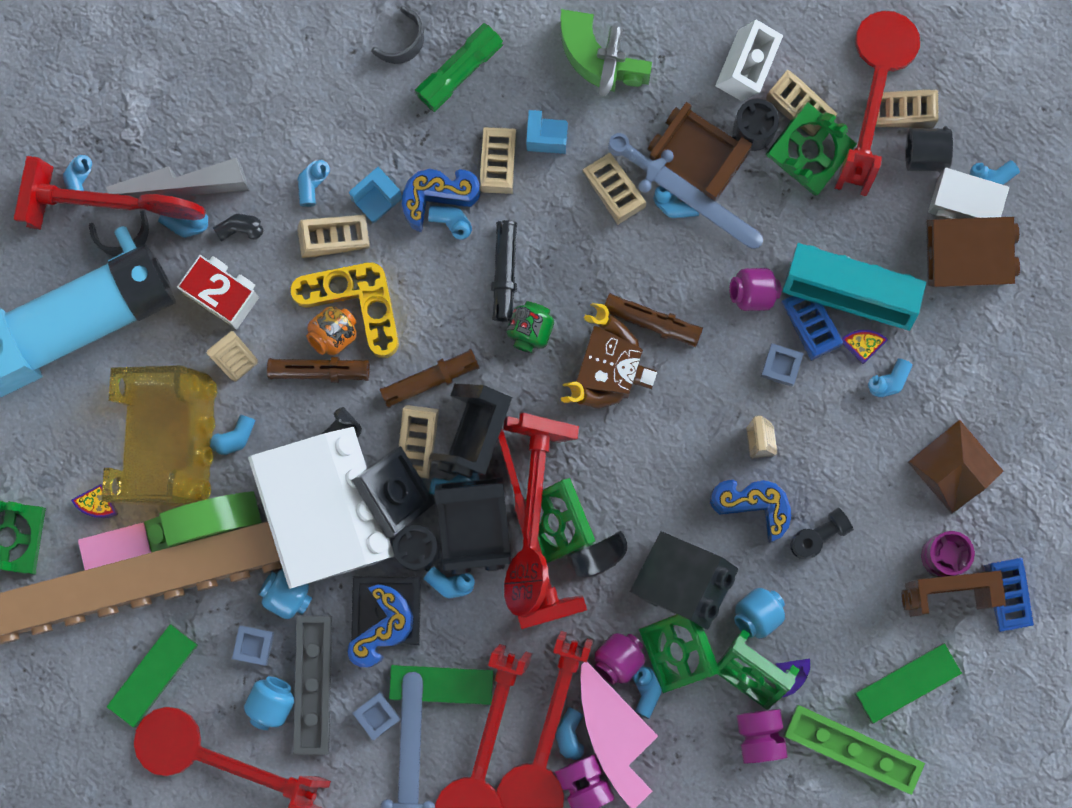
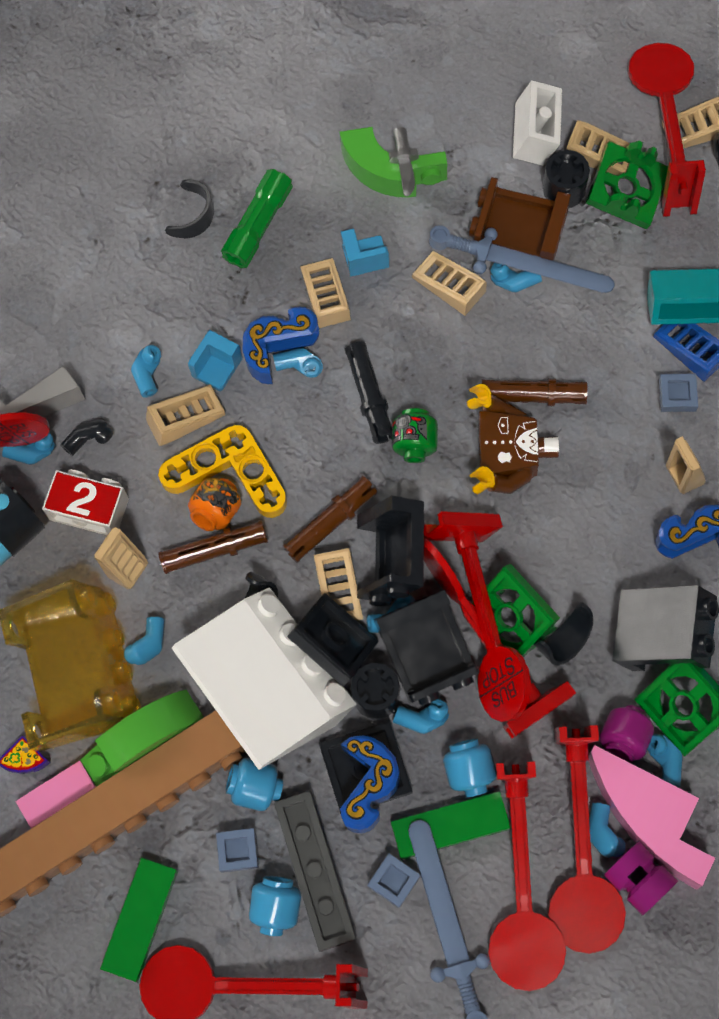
camera: 15 degrees left, 10 degrees down
magenta head [729,268,782,311] -> none
none -> dark azure head [443,739,497,797]

